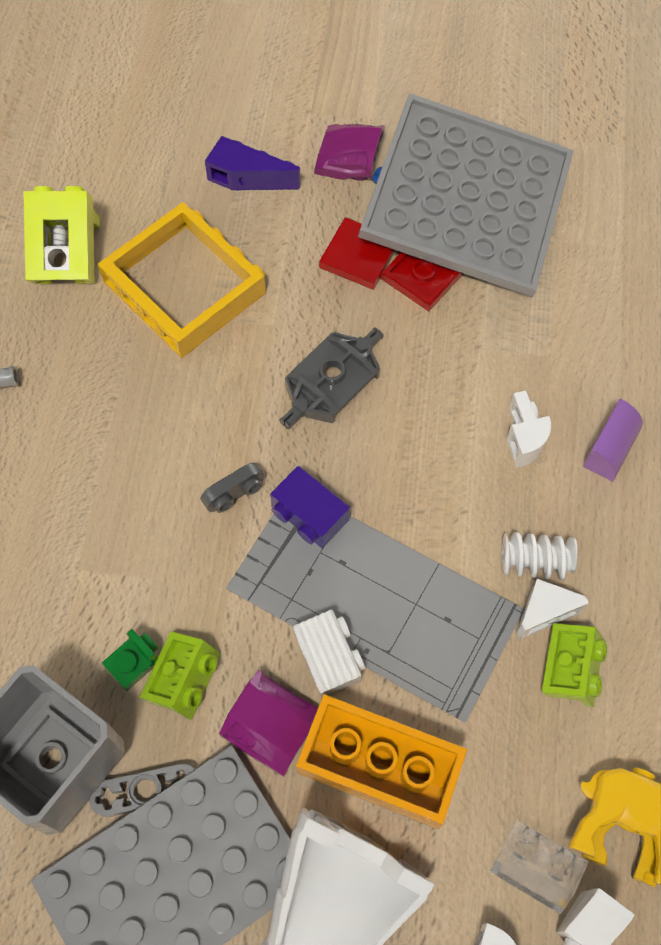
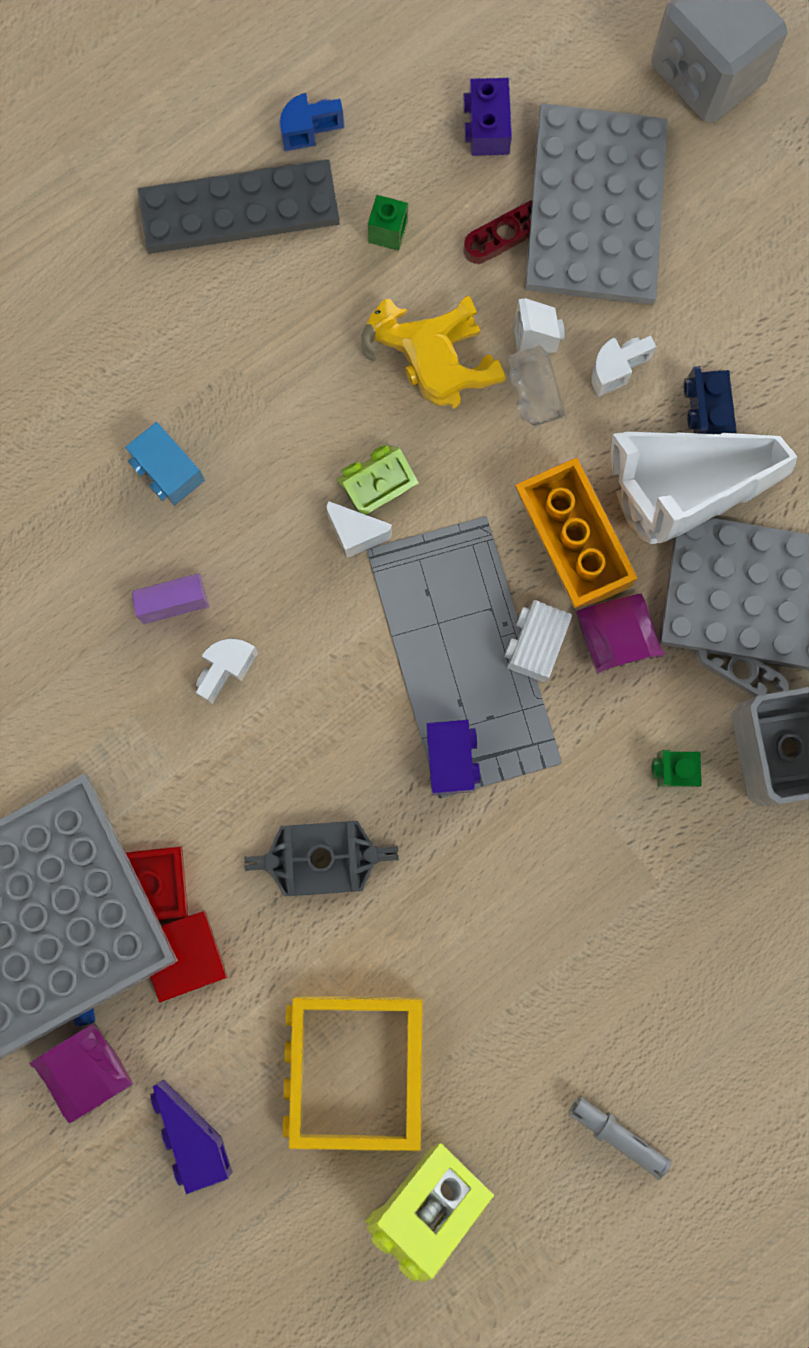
camera: 135 degrees left, 15 degrees up
lime bracket [139,631,220,720] -> none
dark grey plate [200,463,265,513] -> none
white piece [501,532,577,581] -> none

